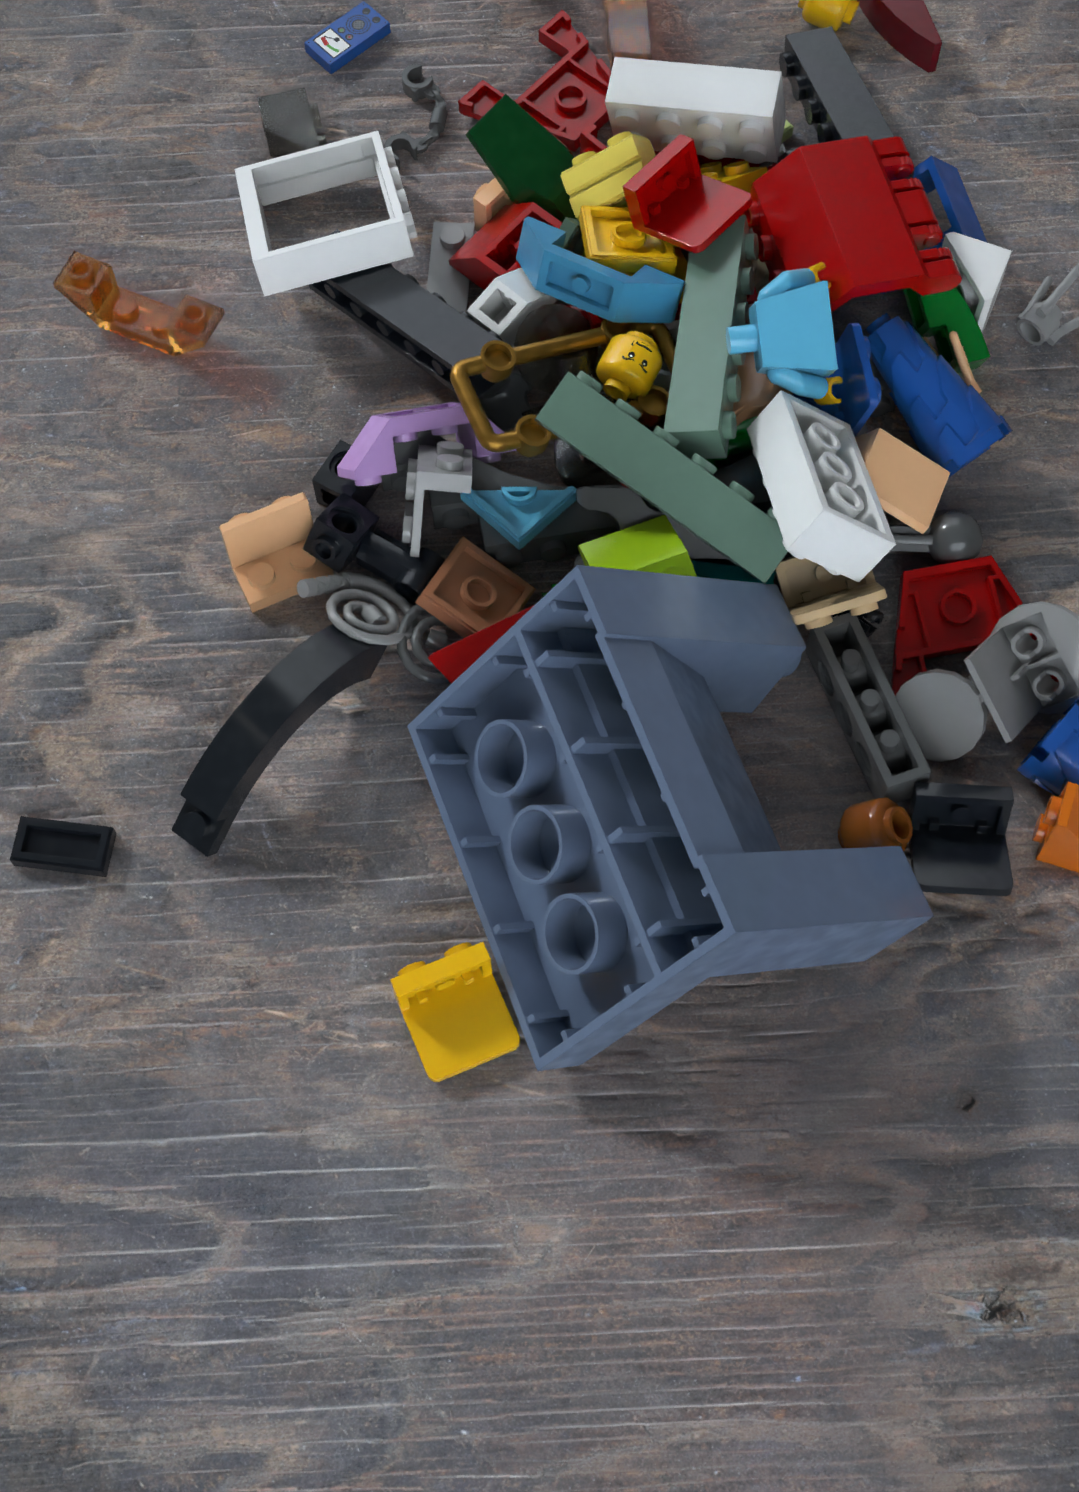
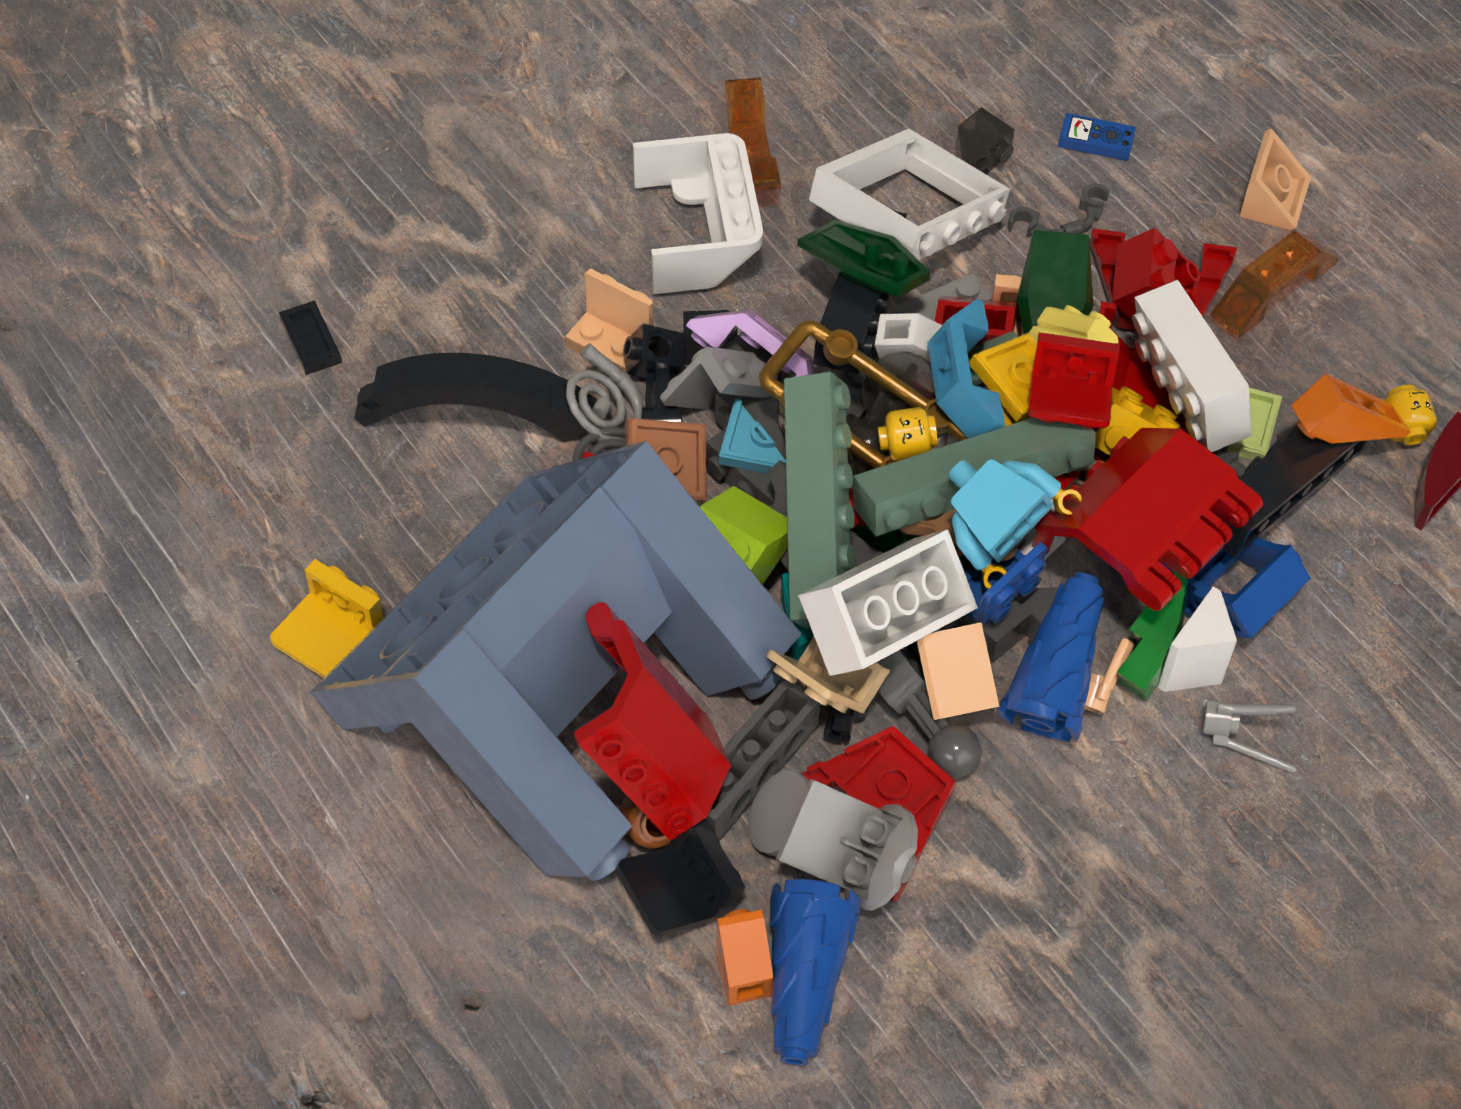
camera: 55 degrees right, 10 degrees down
none -> red hinge [574,602,731,841]
none -> white windscreen [633,133,763,294]
none -> dark green piece [797,220,930,297]
none -> red slope [1112,227,1200,321]
none -> orange slope [1291,373,1411,444]

